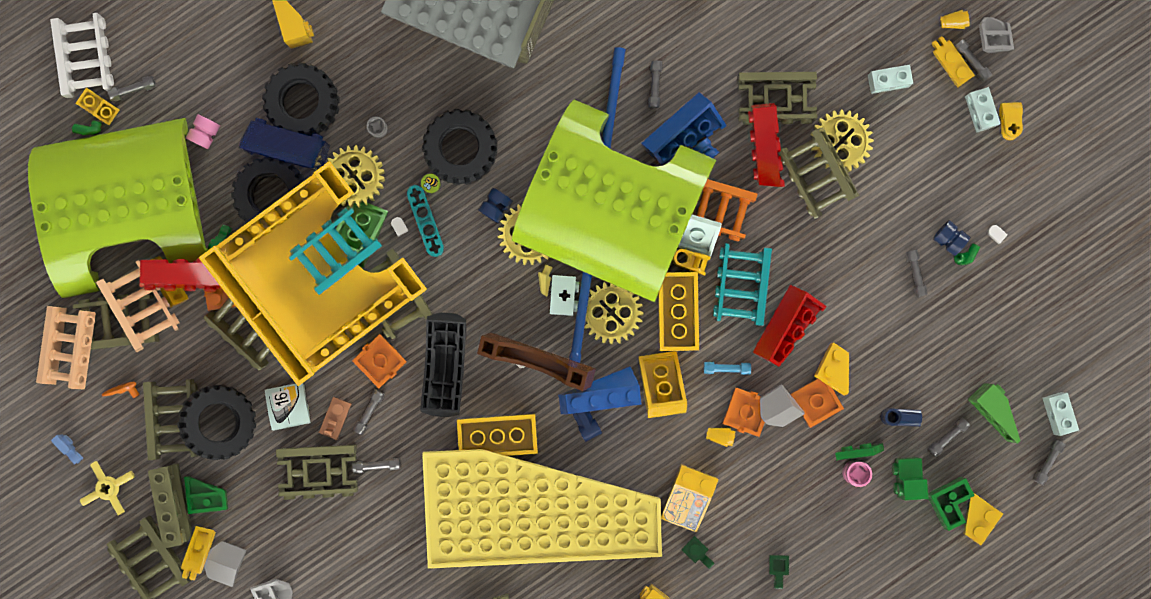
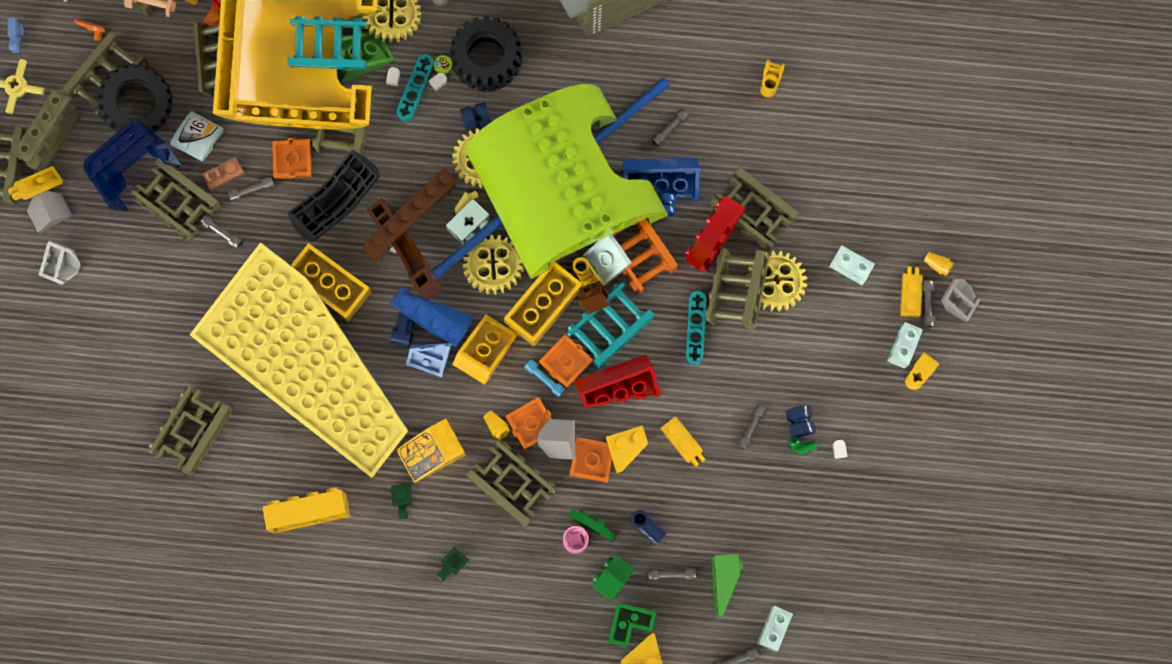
camera: 35 degrees right, 10 degrees down
green wing [184,476,228,514] -> none
none -> clear blue windscreen [83,120,181,212]
none -> reddish brown arch [363,167,458,262]
none -> medium blue wing [406,343,452,378]
none -> white piece [428,73,447,91]
none -> olive fence [466,440,556,528]
none -> orange plate [539,334,593,388]
none -> reddish brown brick [578,280,610,314]
none -> yellow hinge [660,416,705,467]
none -> teal beam [685,291,706,366]

